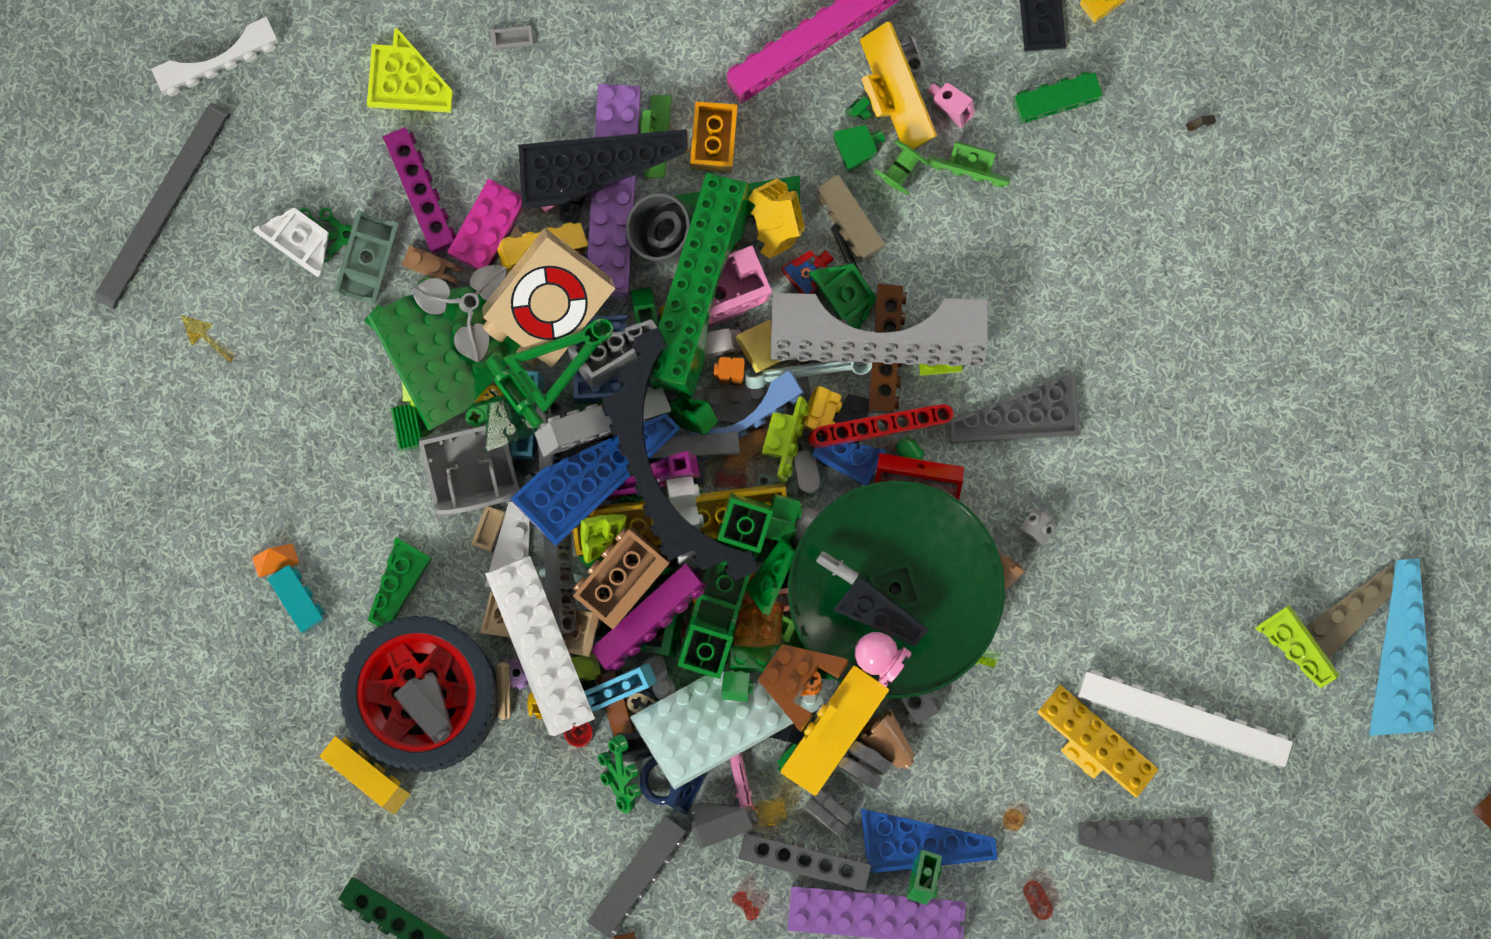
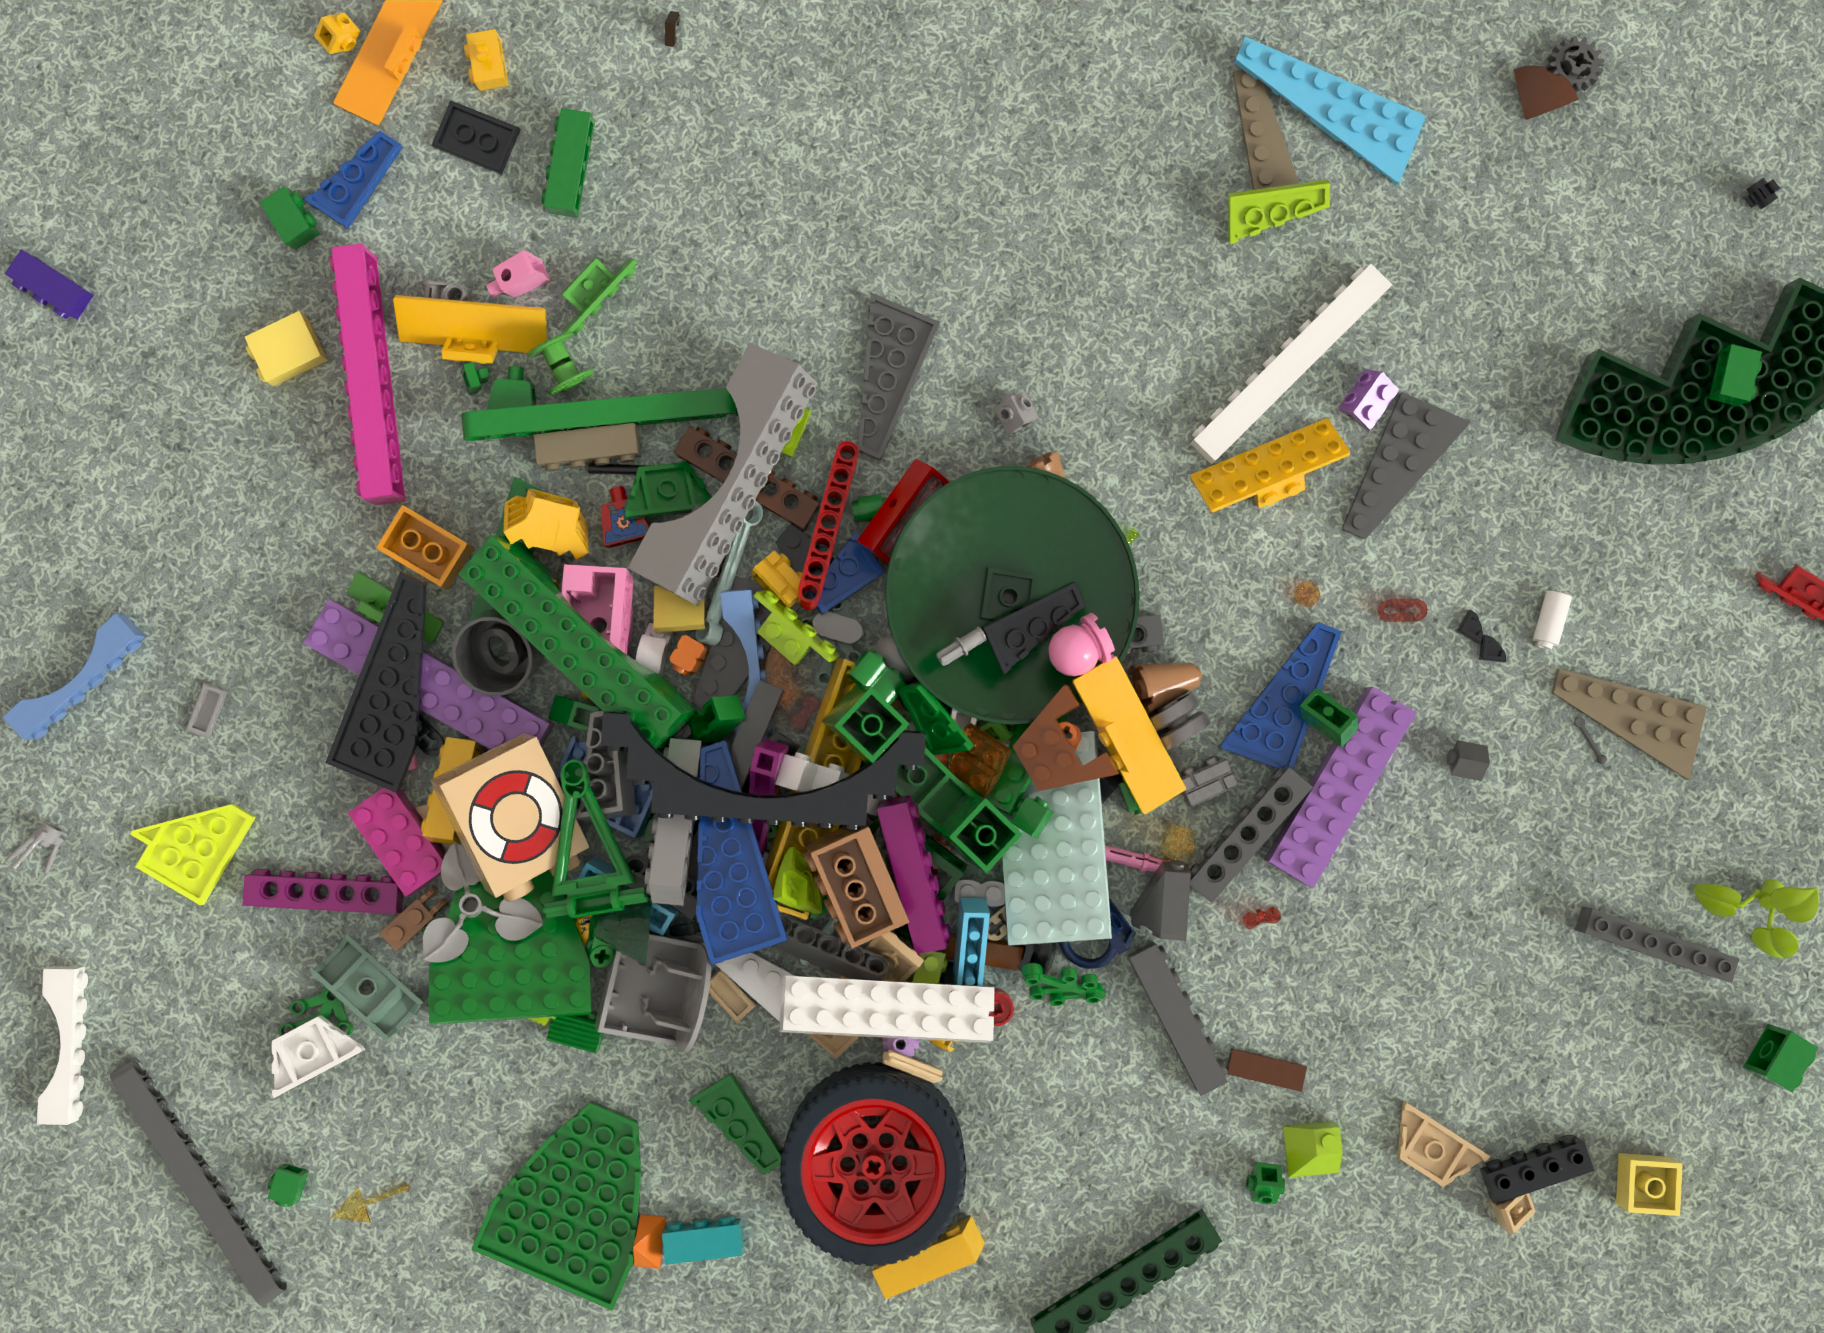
camera: 65 degrees left, 5 degrees up
dark grey slope [394,672,453,744] -> none
none -> green brick [267,1163,309,1207]
none -> green beam [461,388,739,441]
none -> green wing [471,1101,641,1311]
none -> bracket [1338,369,1399,430]

